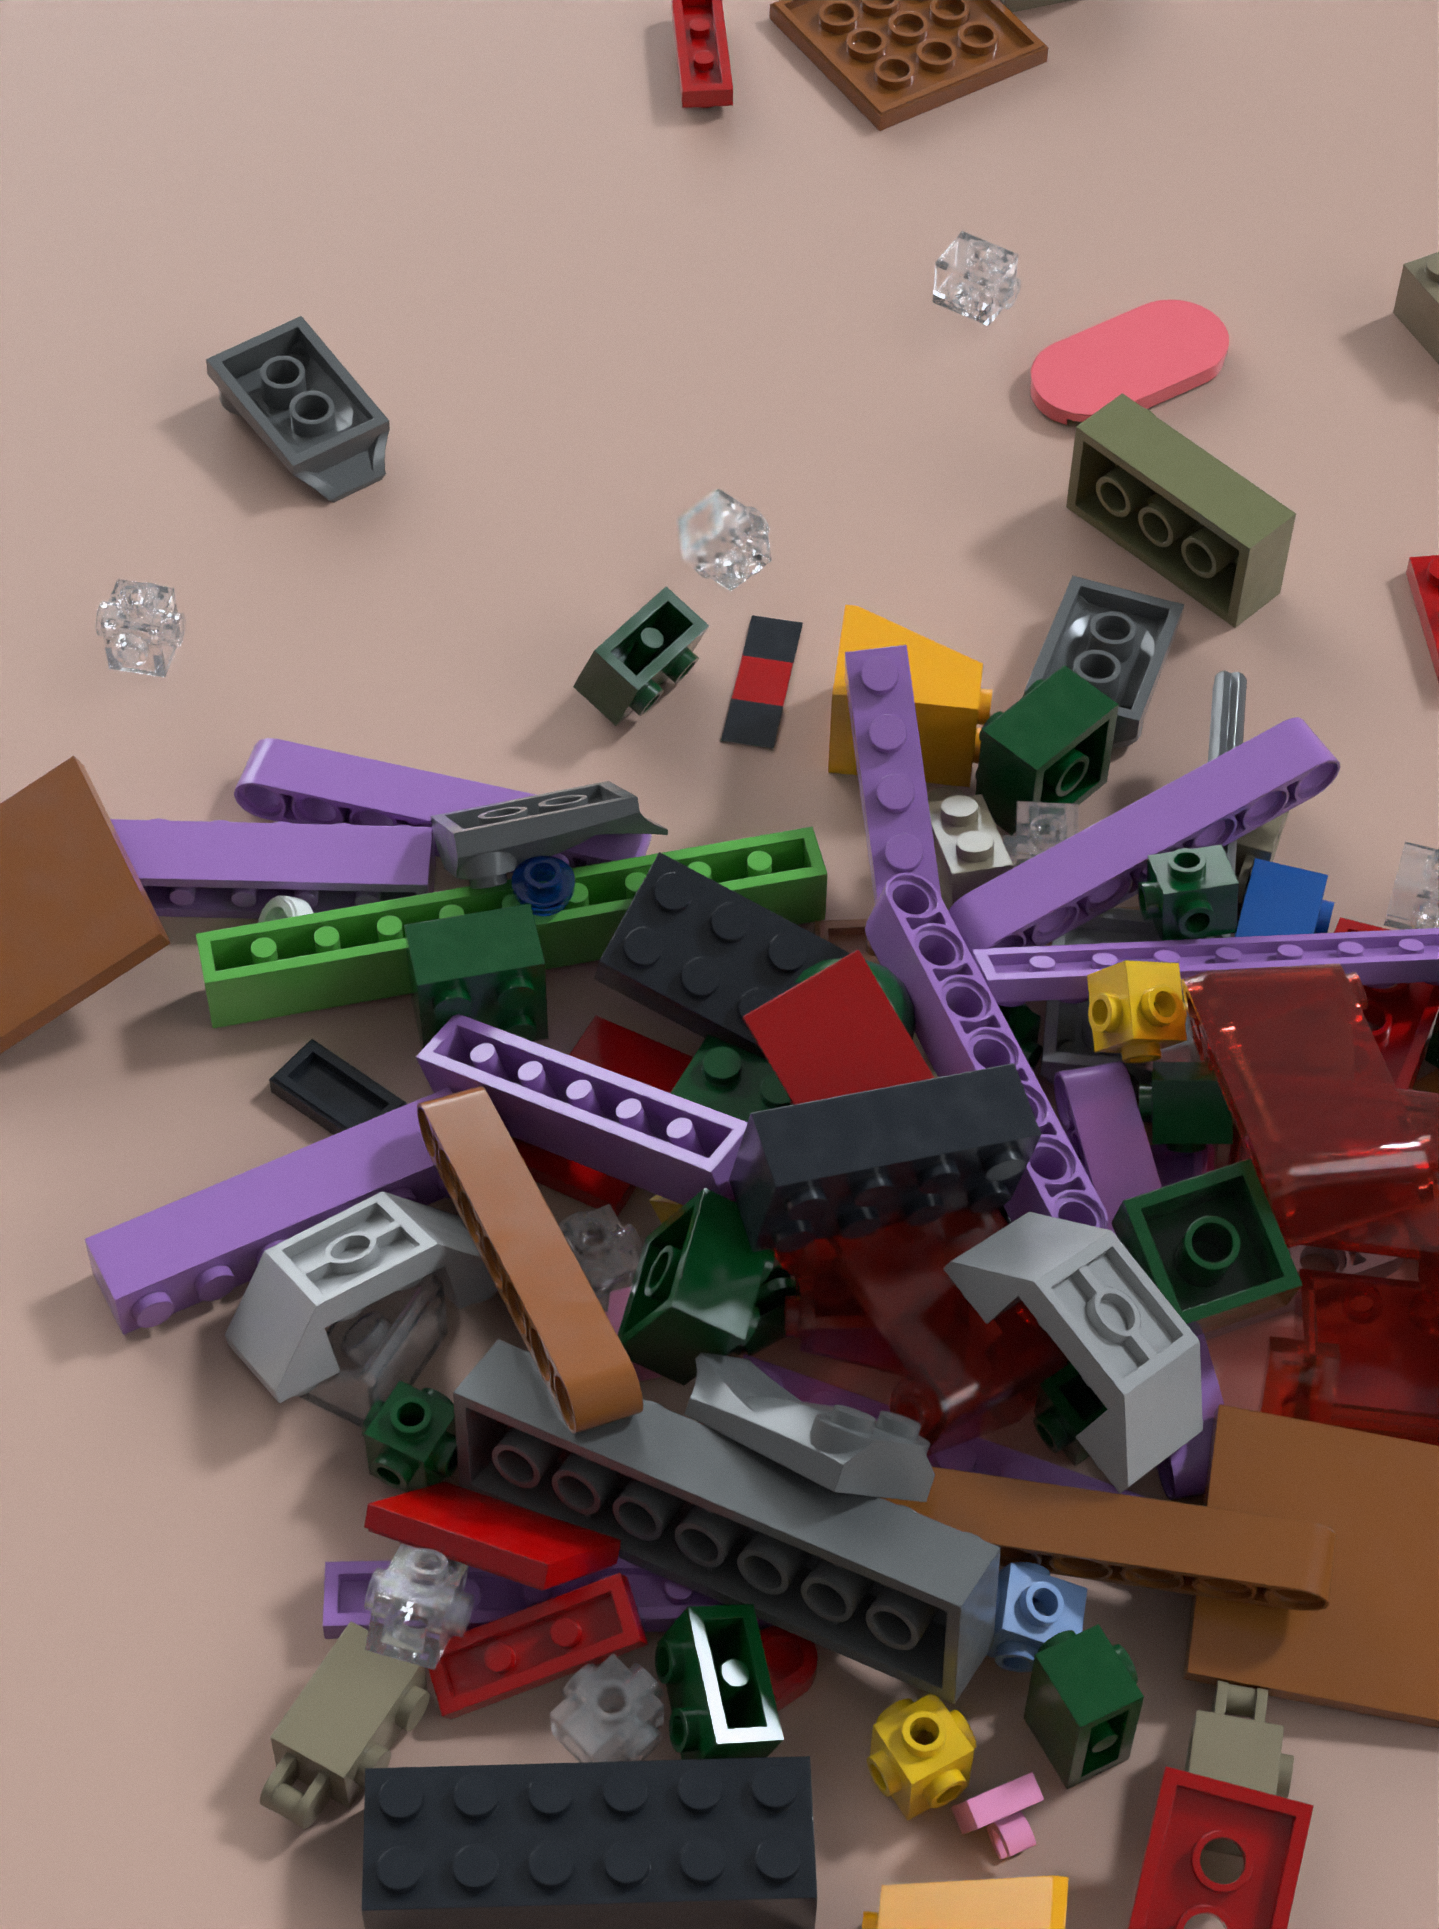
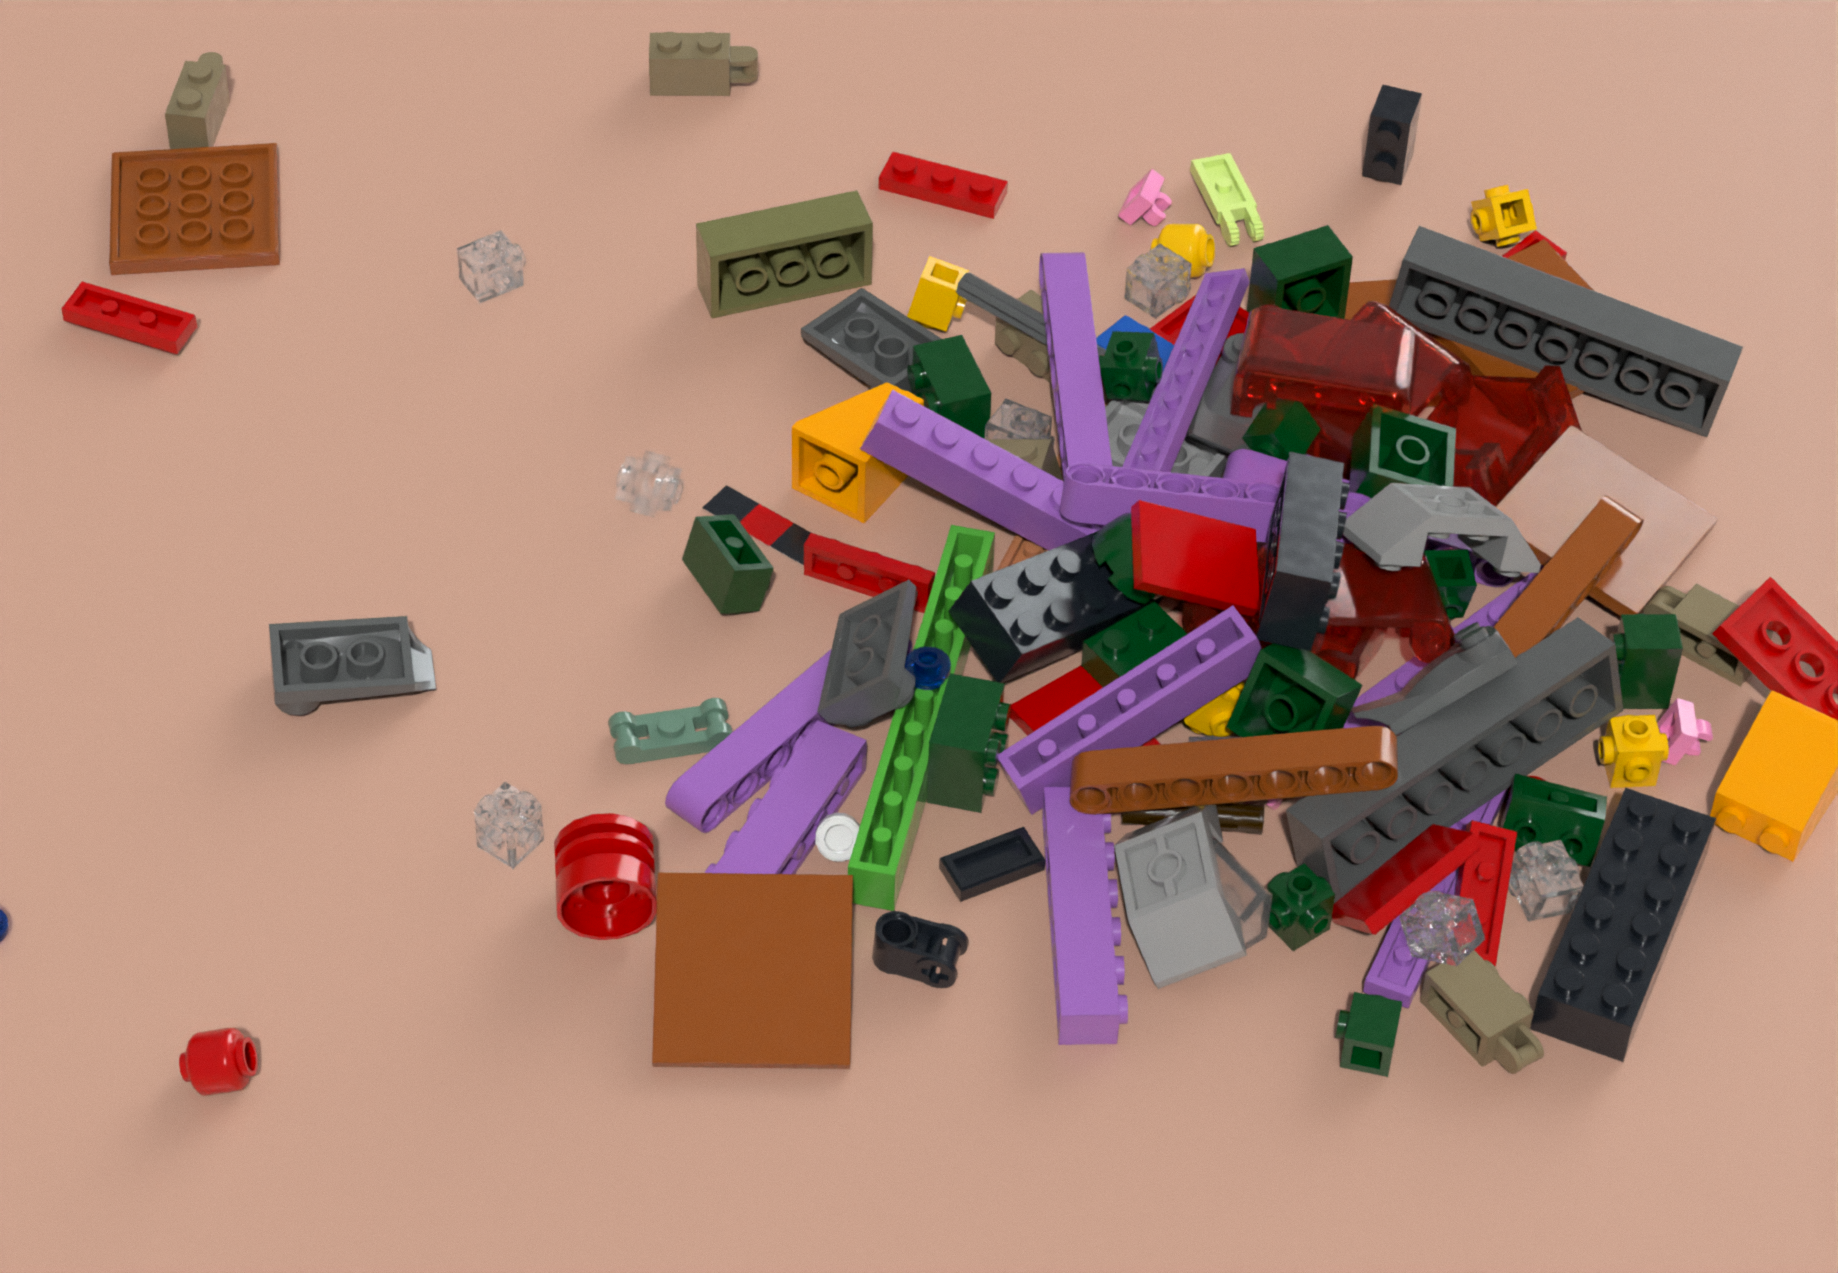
camera: 65 degrees left, 5 degrees down
coral tile [1030,299,1229,425] -> none
yellow brick [1087,960,1187,1063] -> none
none -> red wheel [554,813,657,940]
none -> sand green plate [608,698,733,764]
none -> red plate [804,533,935,613]
none -> black piece [872,911,969,988]
none -> yellow brick [907,256,969,332]
none -> dark green brick [1335,992,1402,1077]

